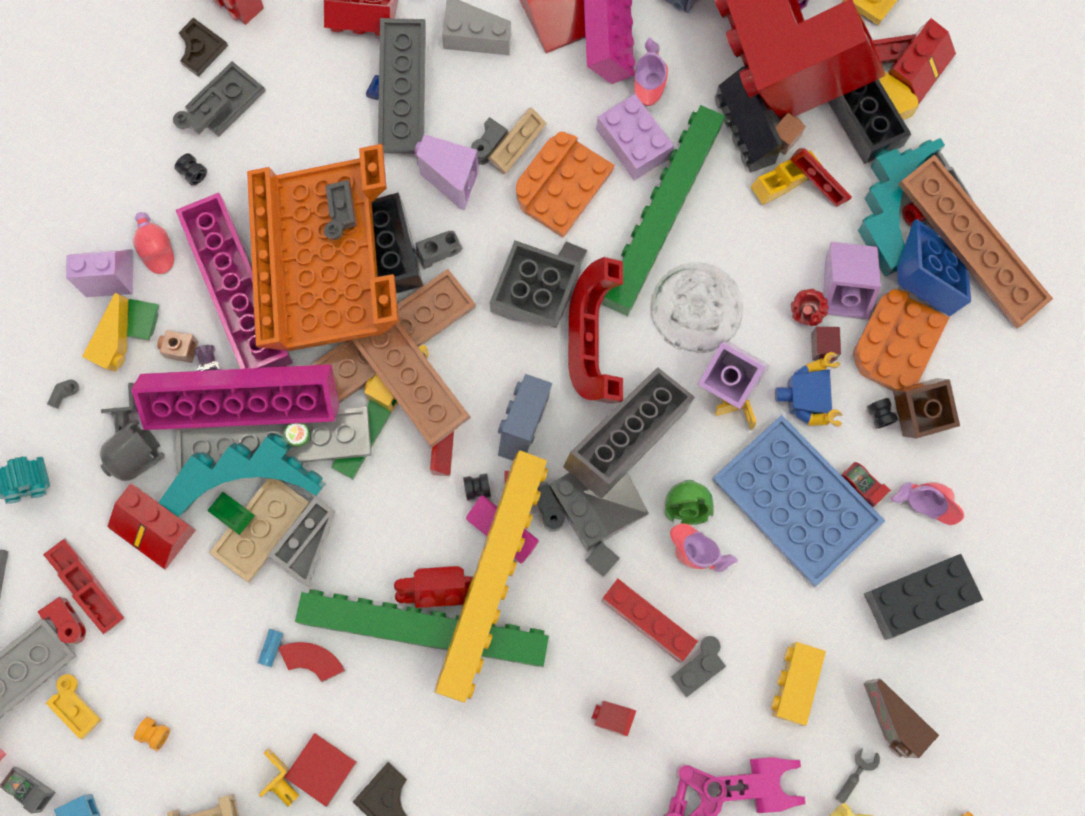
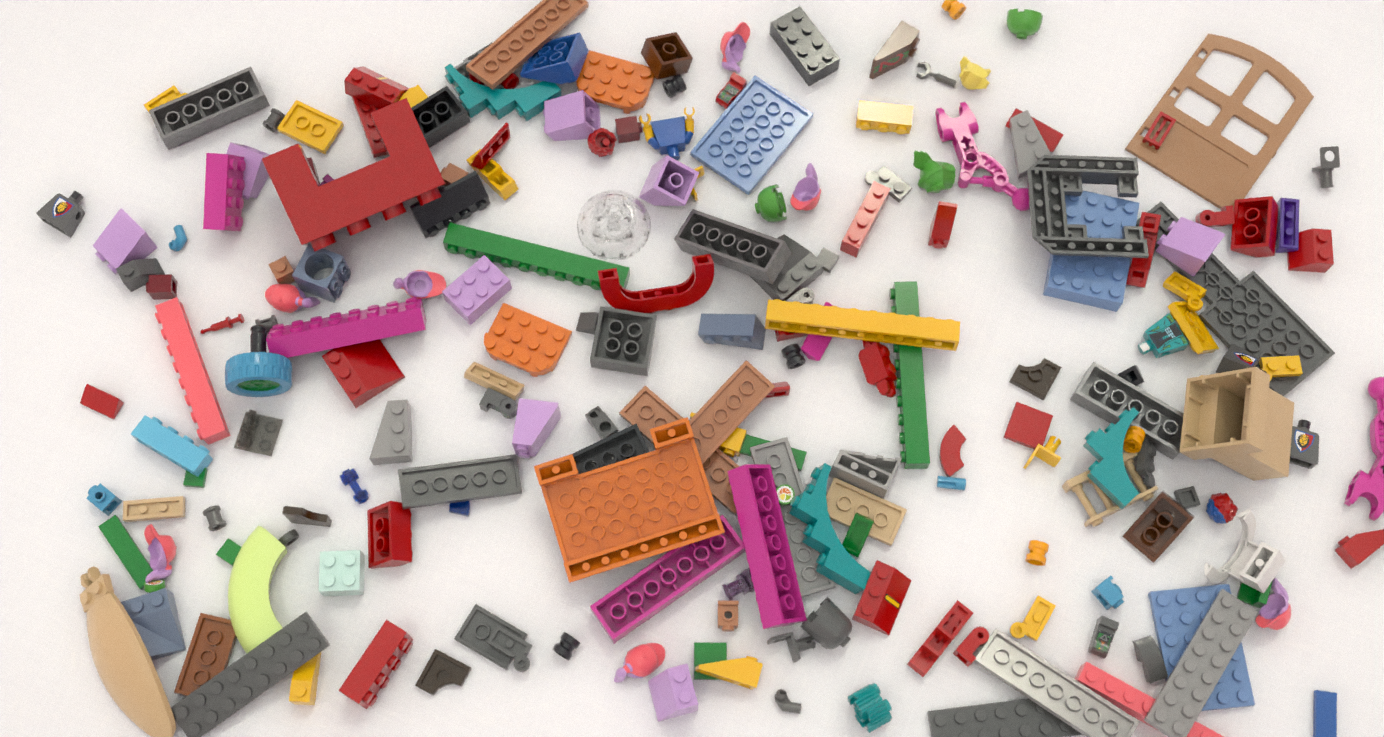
camera: 100 degrees left, 5 degrees down
dark grey hinge [324,180,357,240] -> none
none -> bright green helmet [913,150,956,193]

